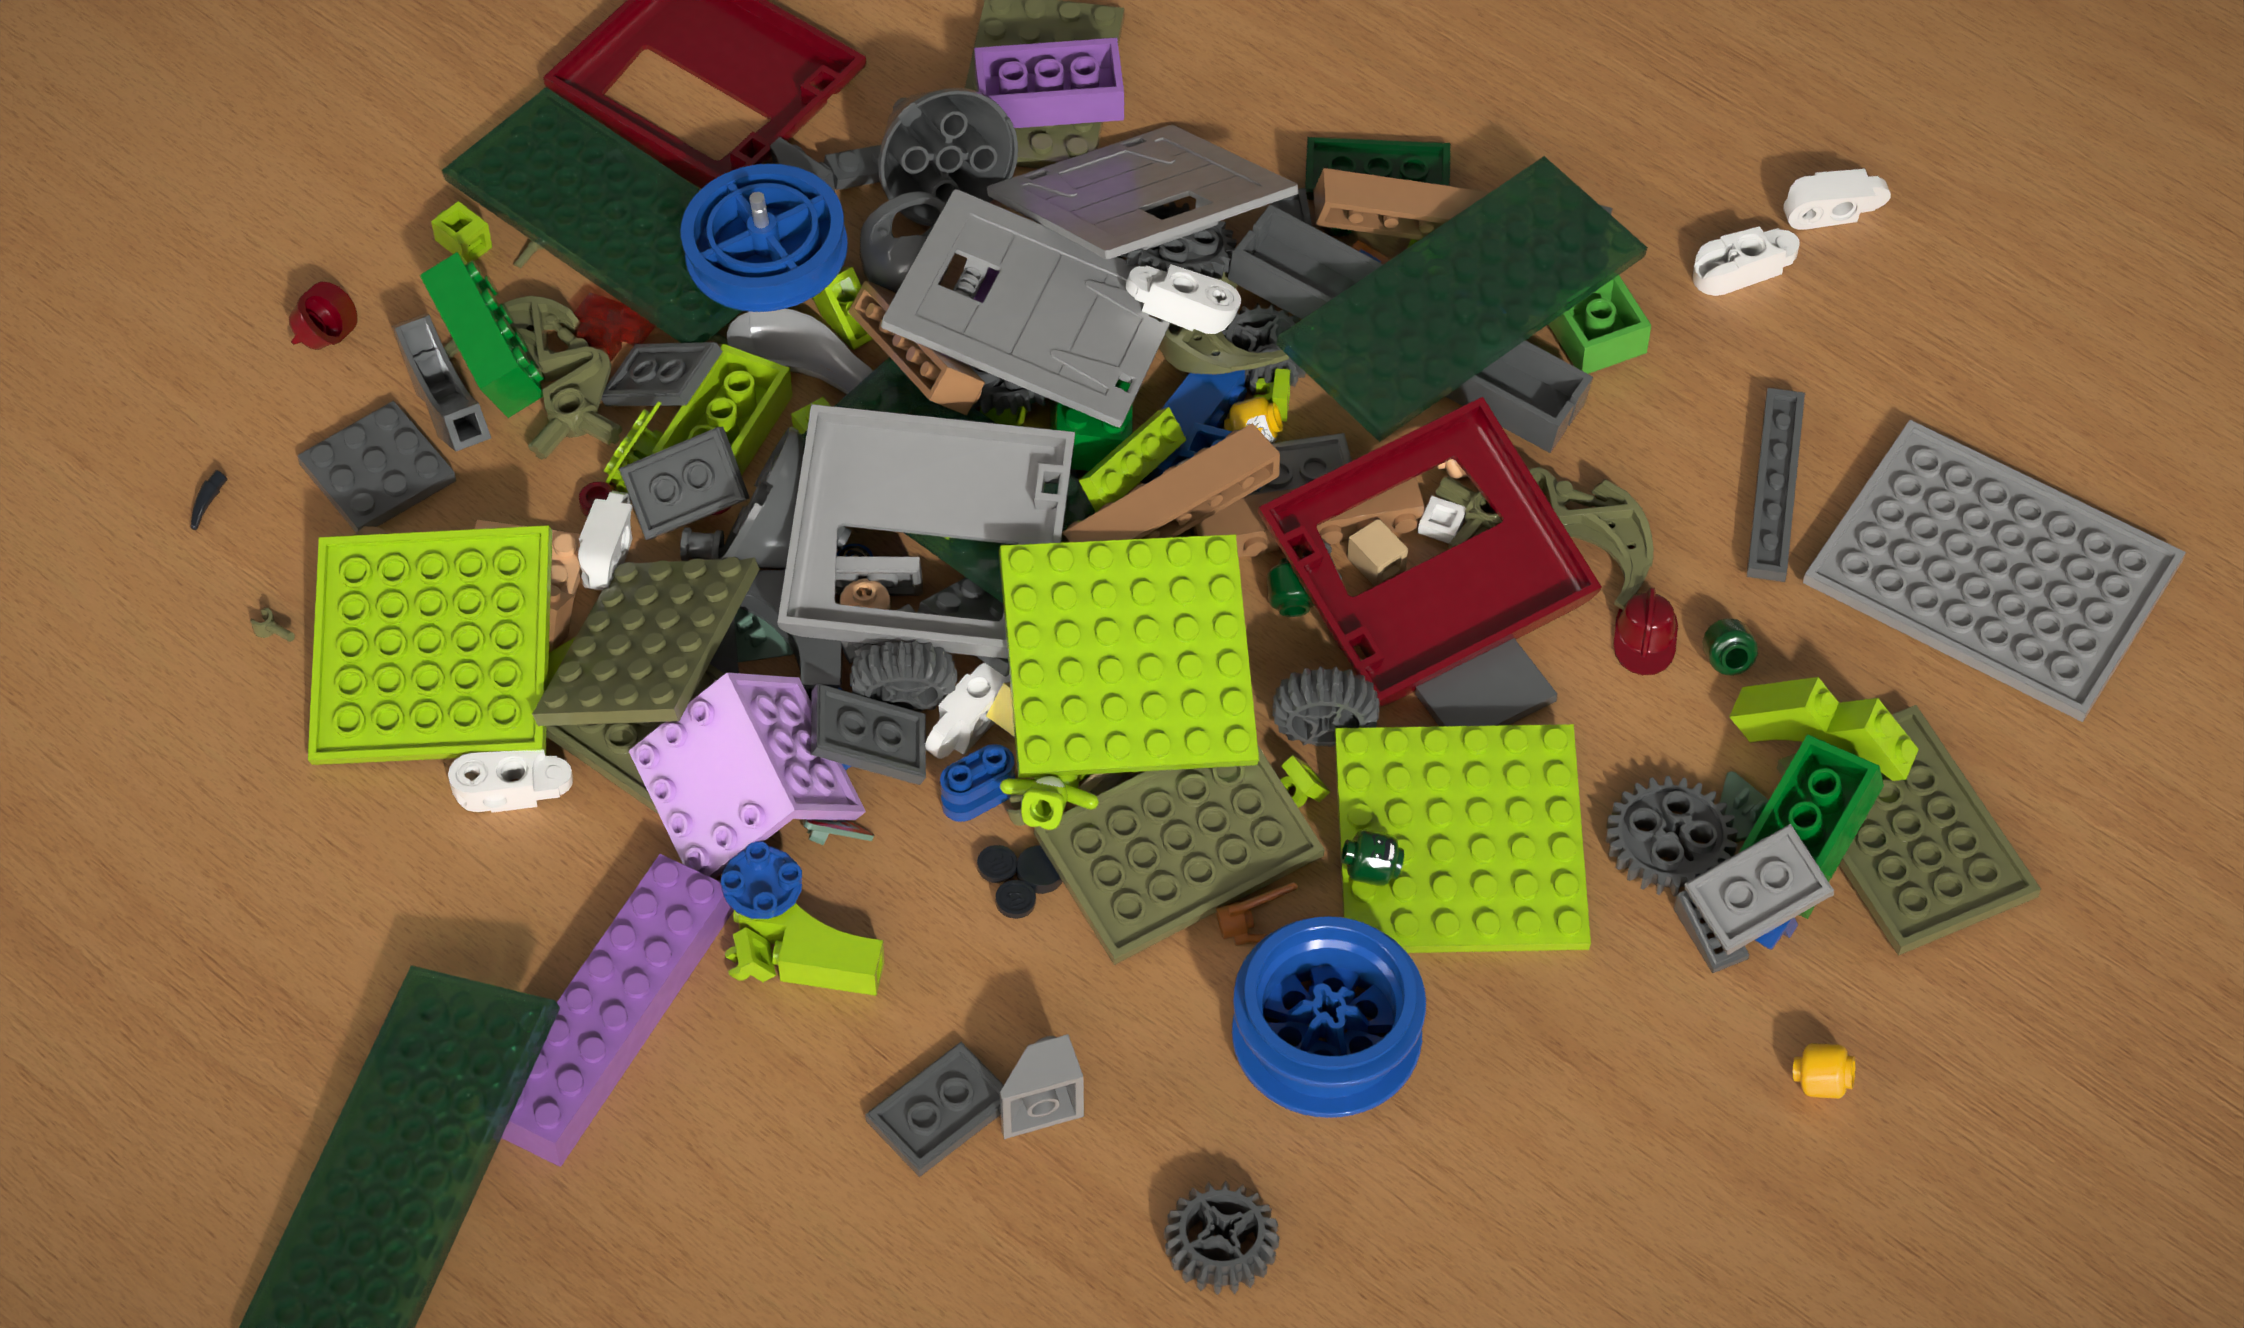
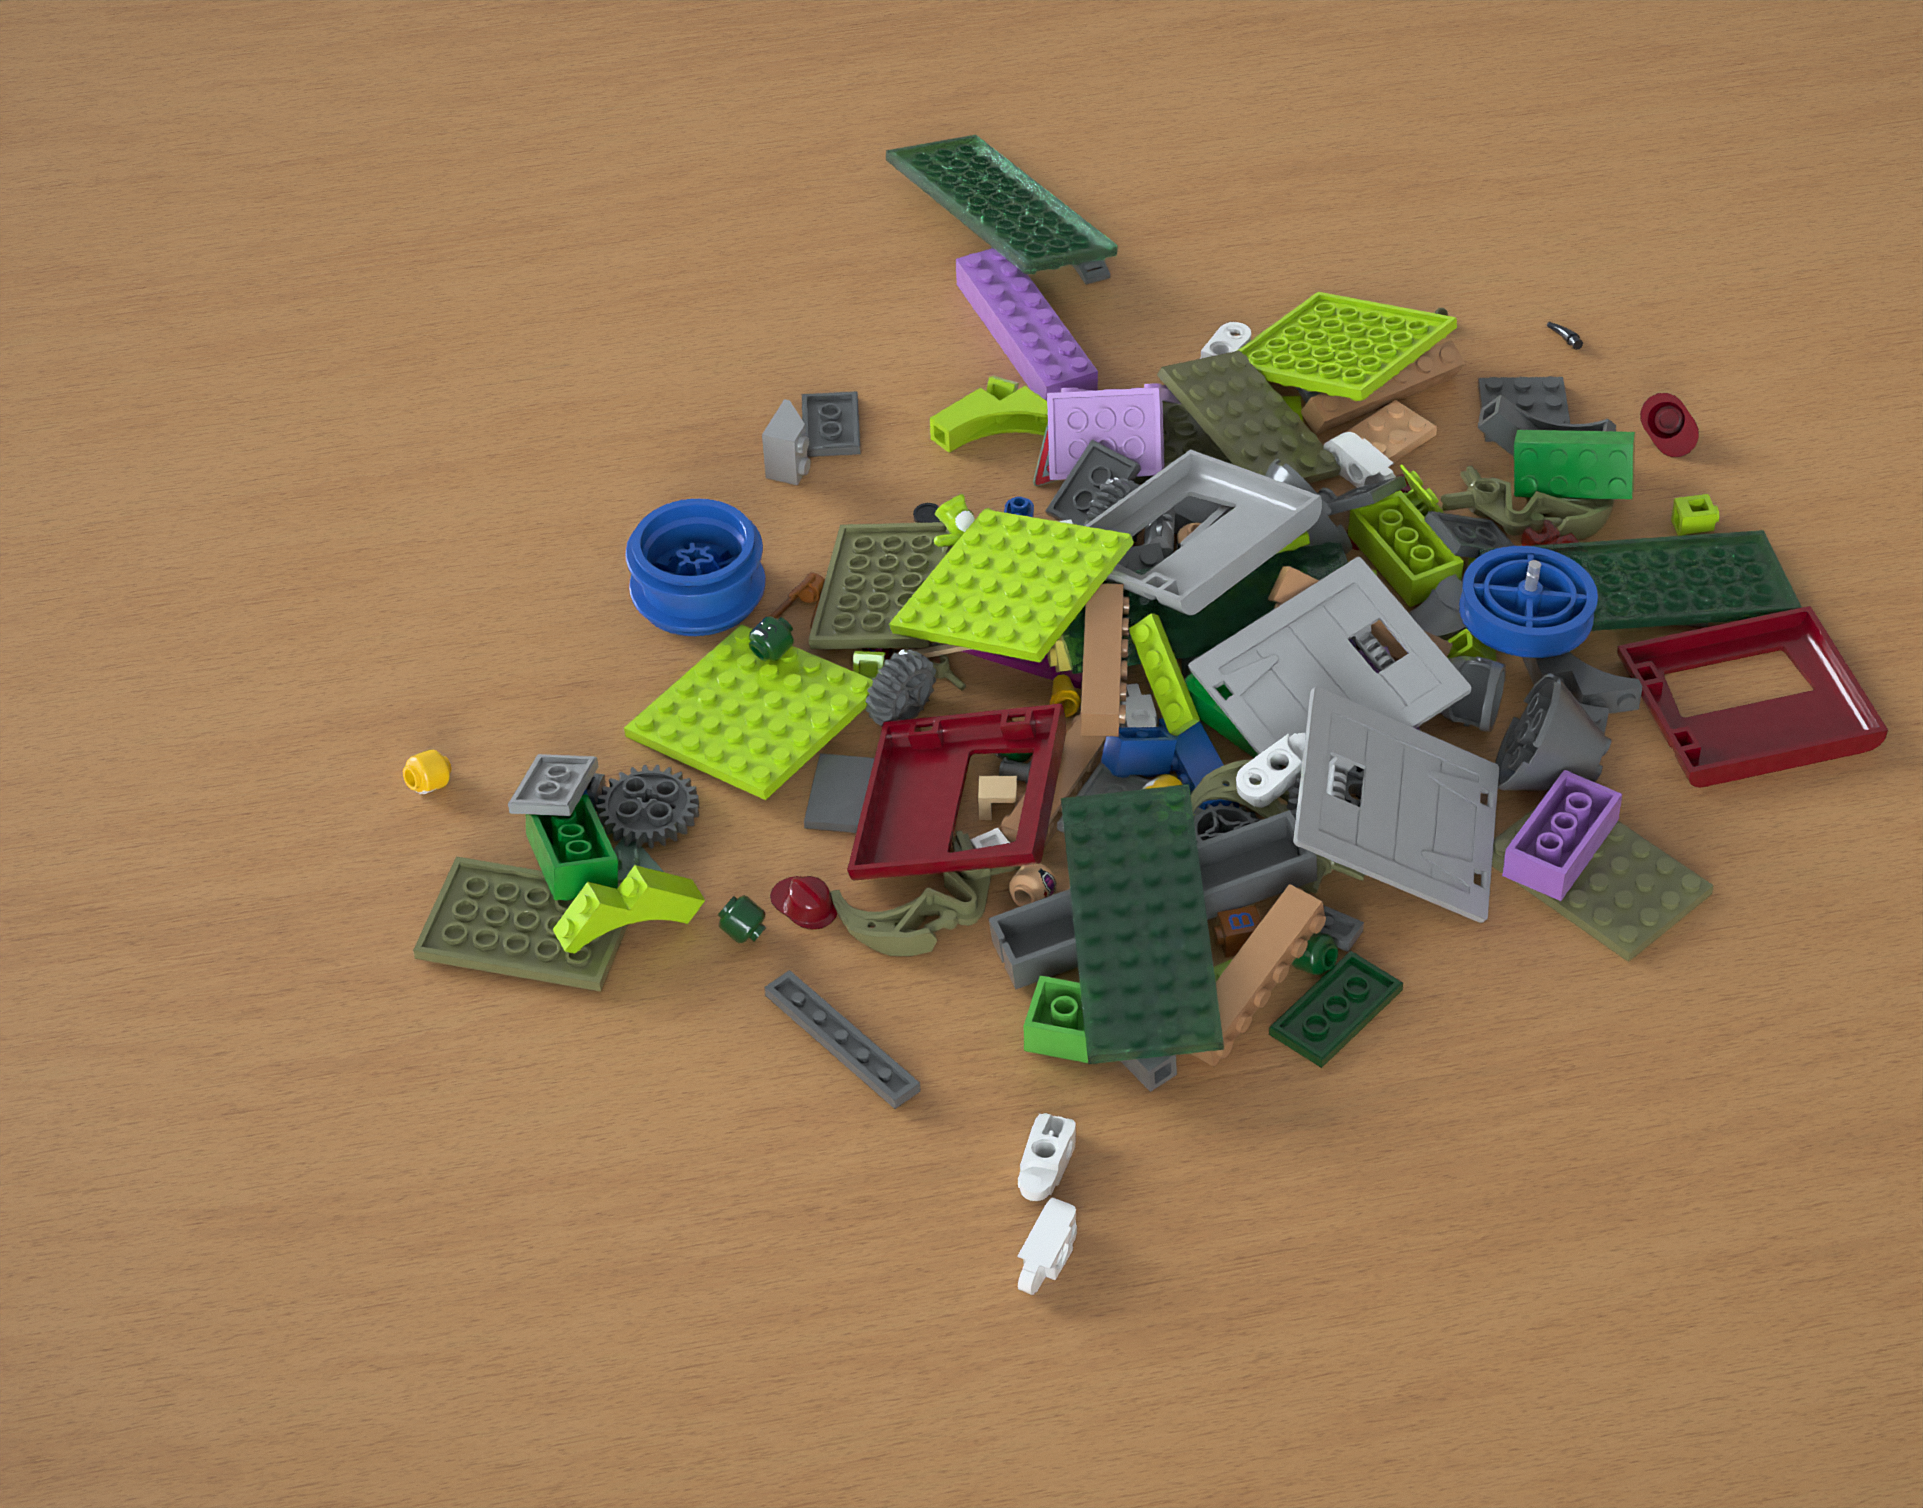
camera: 130 degrees right, 10 degrees down
blue dish [721,841,802,919] -> none
dark grey gear [1164,1181,1279,1295] -> none
light grey plate [1803,420,2186,722] -> none

